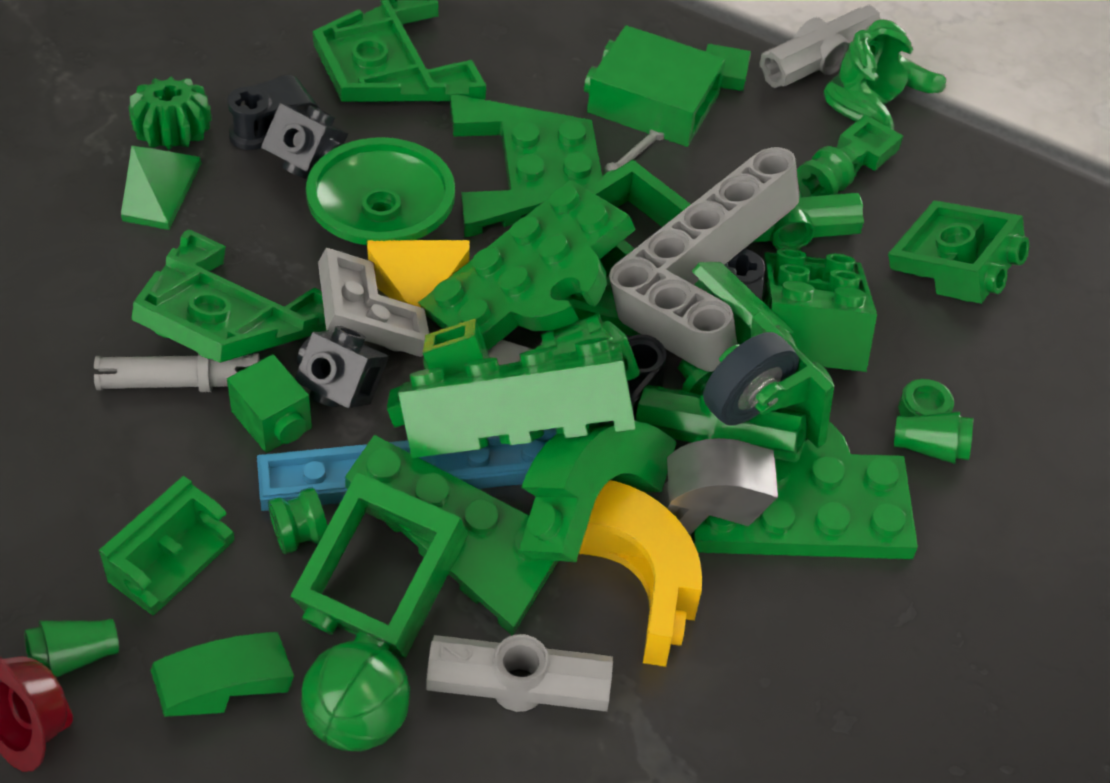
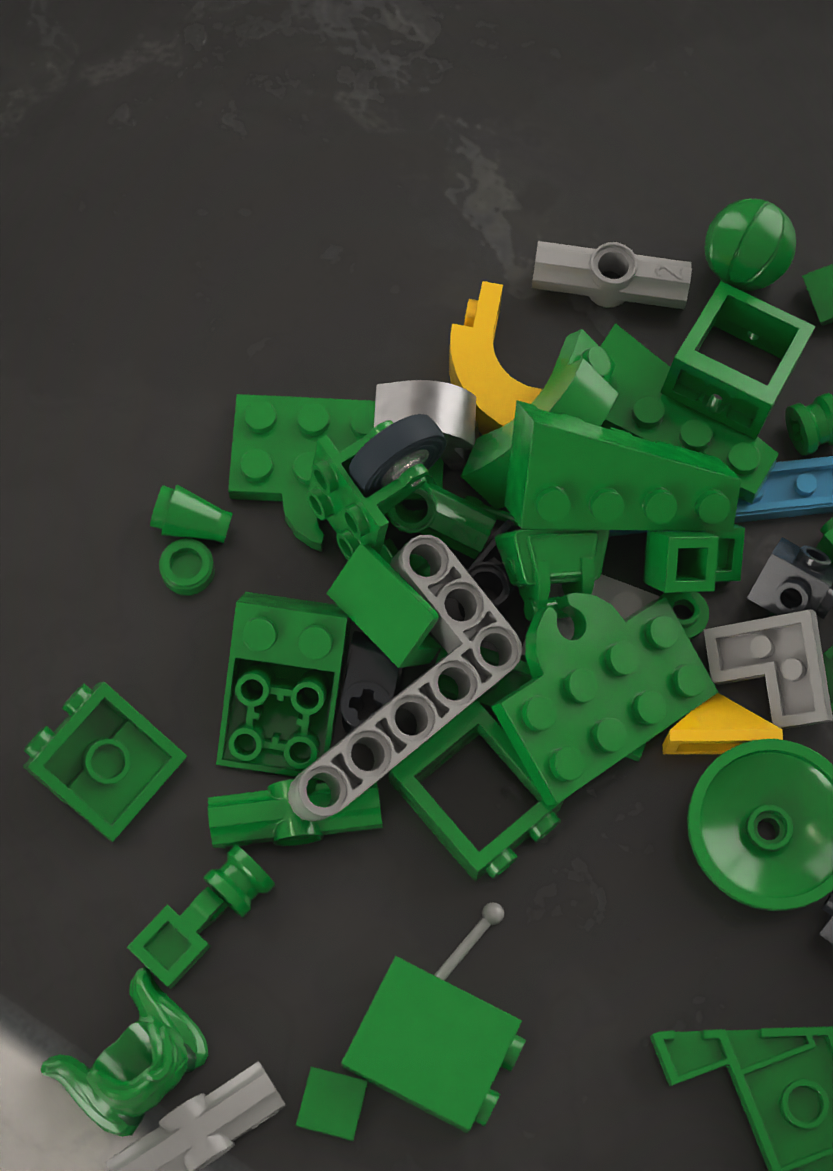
camera: 175 degrees left, 20 degrees up
green wing [450,95,602,237] -> none

